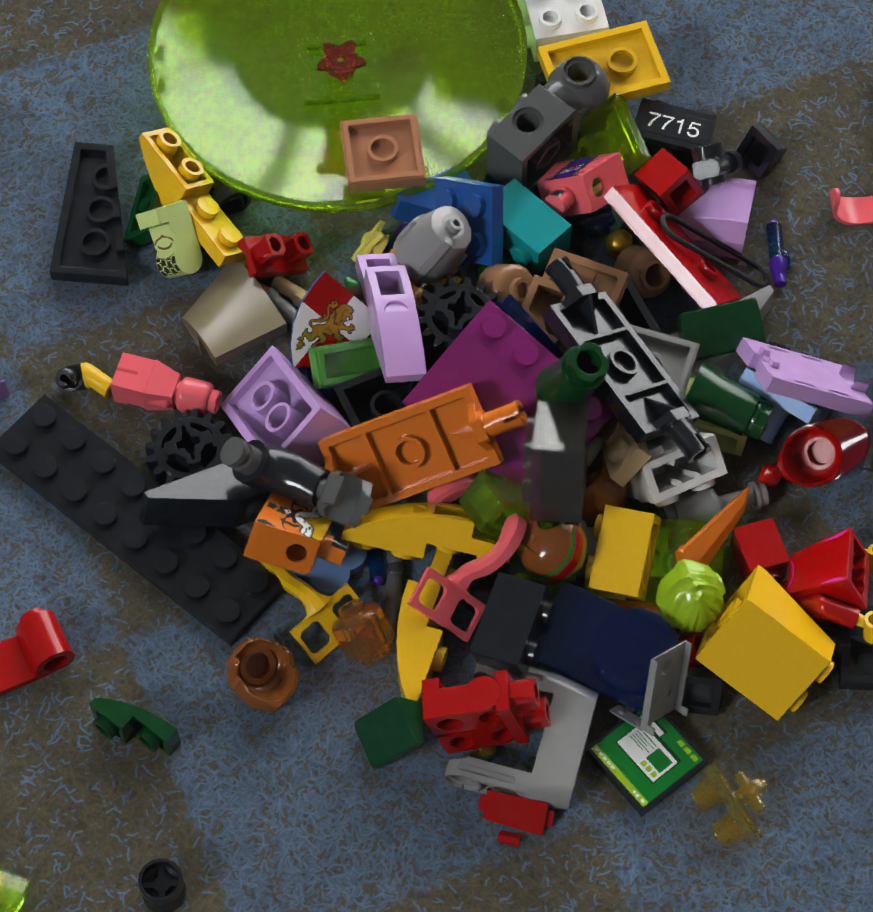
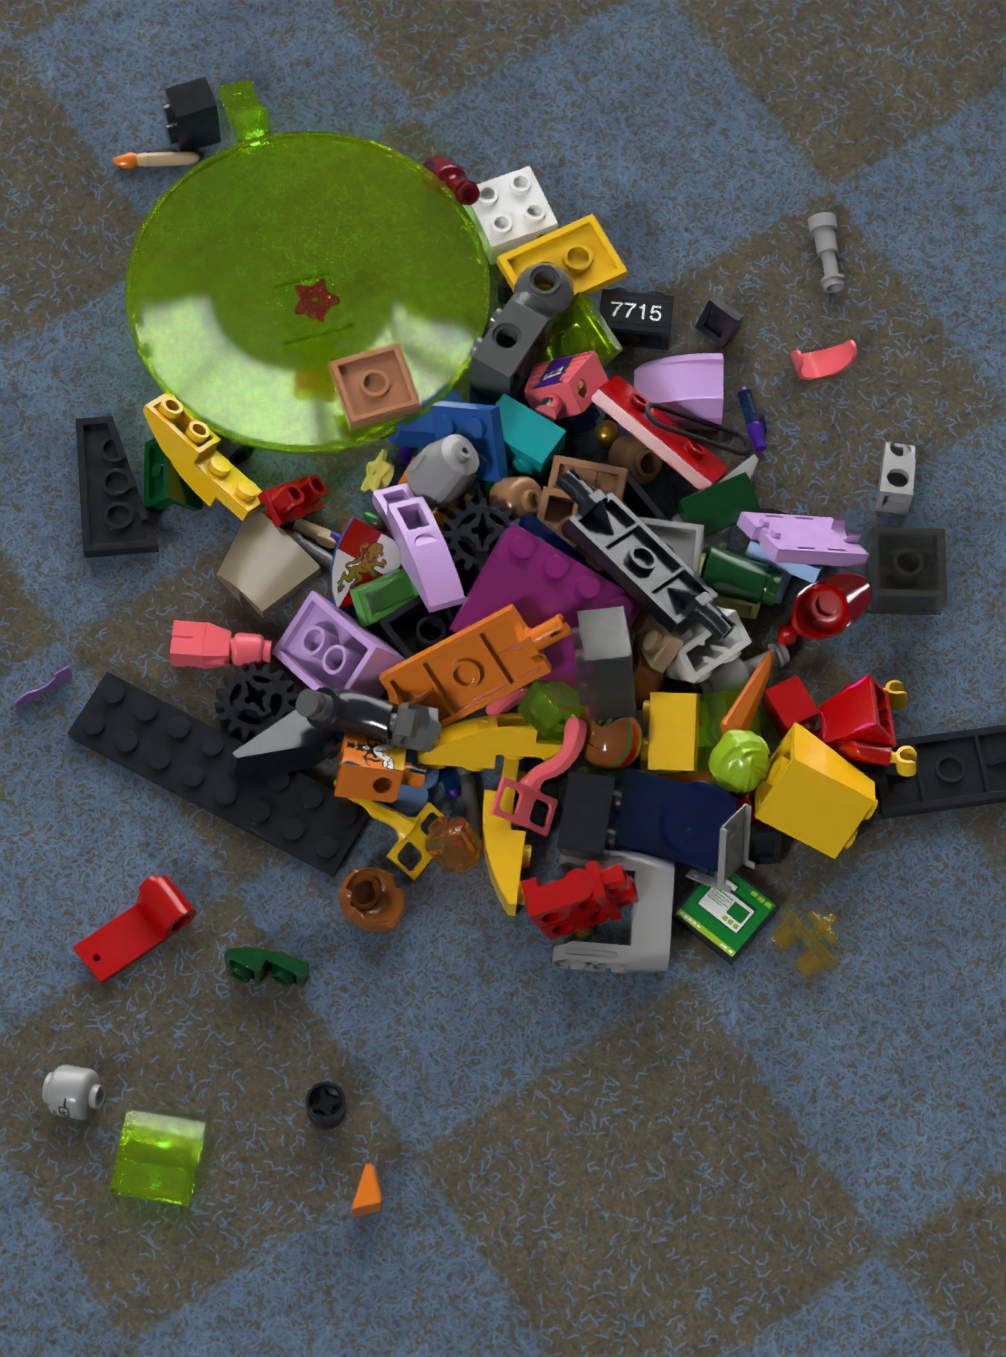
camera: 15 degrees left, 5 degrees up
arm [55,362,112,399] -> none
yellowish green leg [135,199,202,278] -> none
dark green slope [354,697,424,769] -> none
red piece [478,789,555,848] -> none
dark green plant [535,342,609,418] -> none
red brick [634,148,704,216] -> none
black plate [690,142,743,187] -> none

